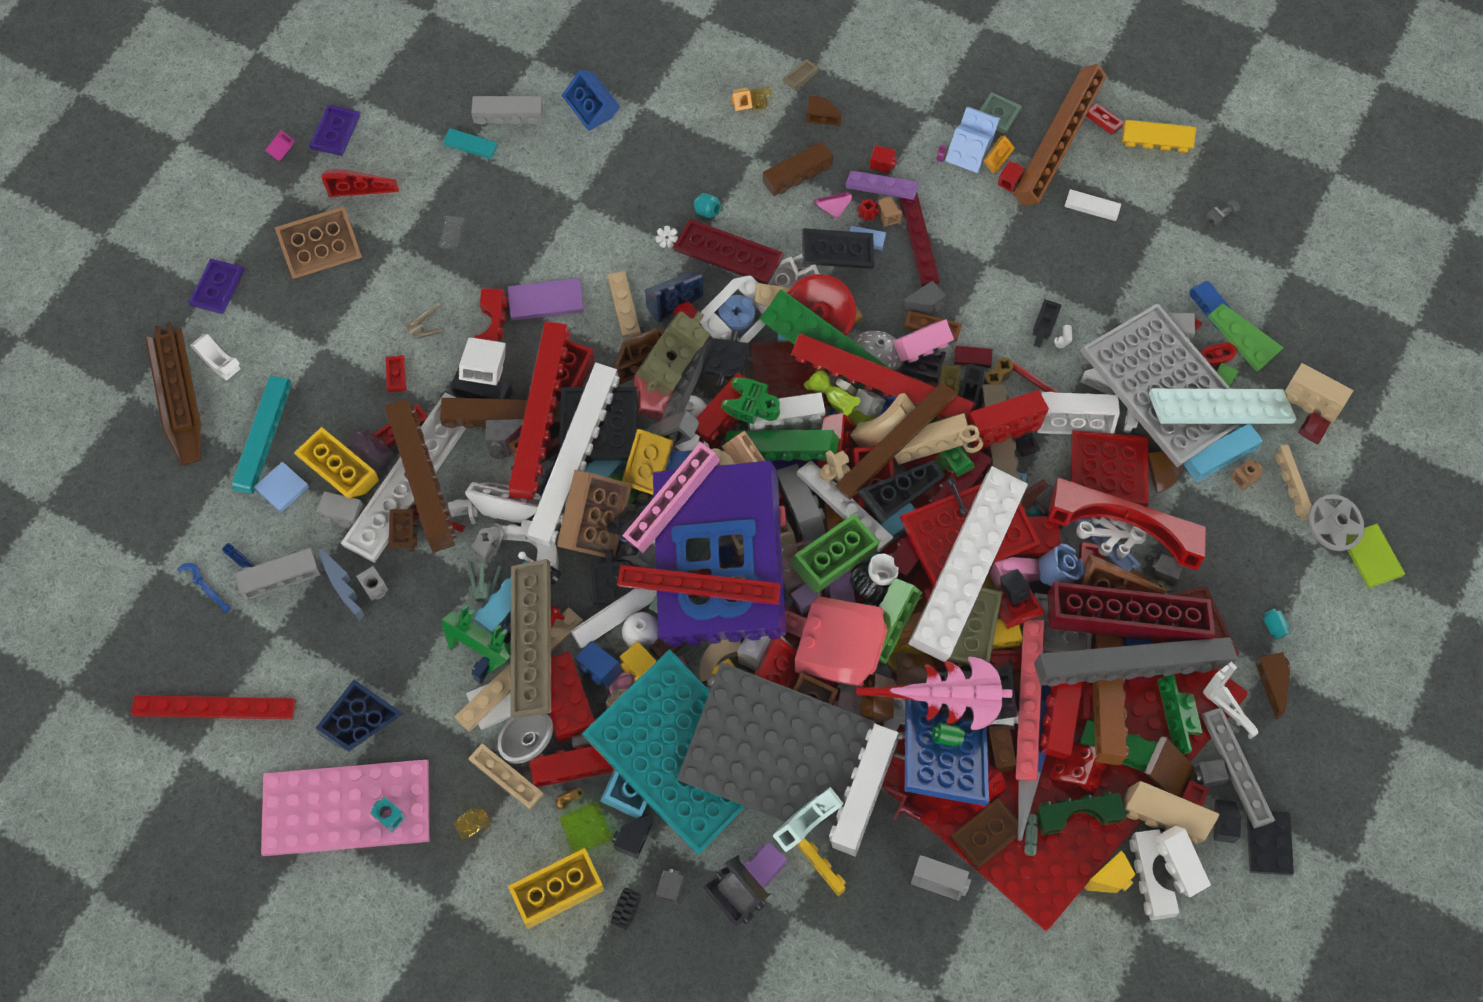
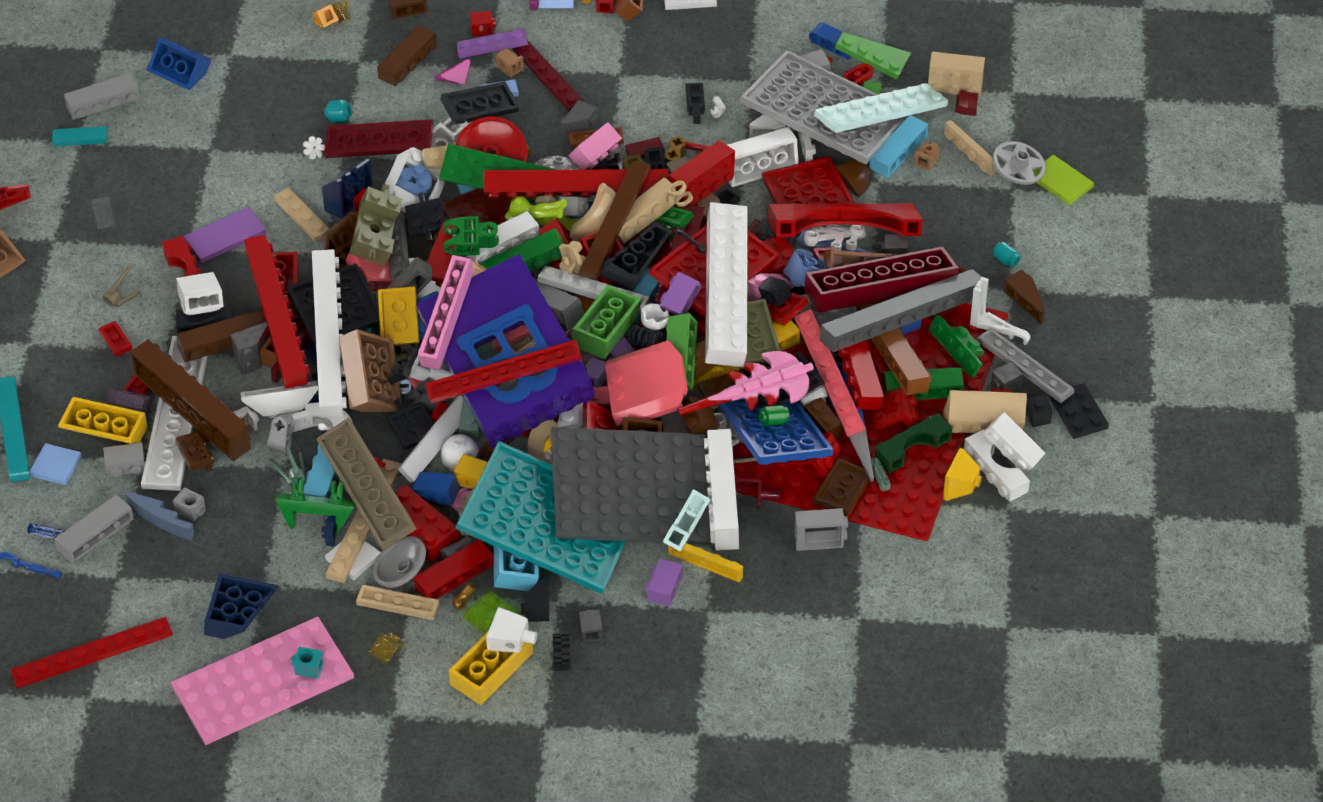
camera: 25 degrees left, 15 degrees down
black window [703,855,771,927] -> none
red gear [857,199,879,222] -> none
reddish brown tile [1145,737,1195,798] -> none
none -> white torso [486,607,537,653]
none -> medium lavender brick [660,272,702,315]

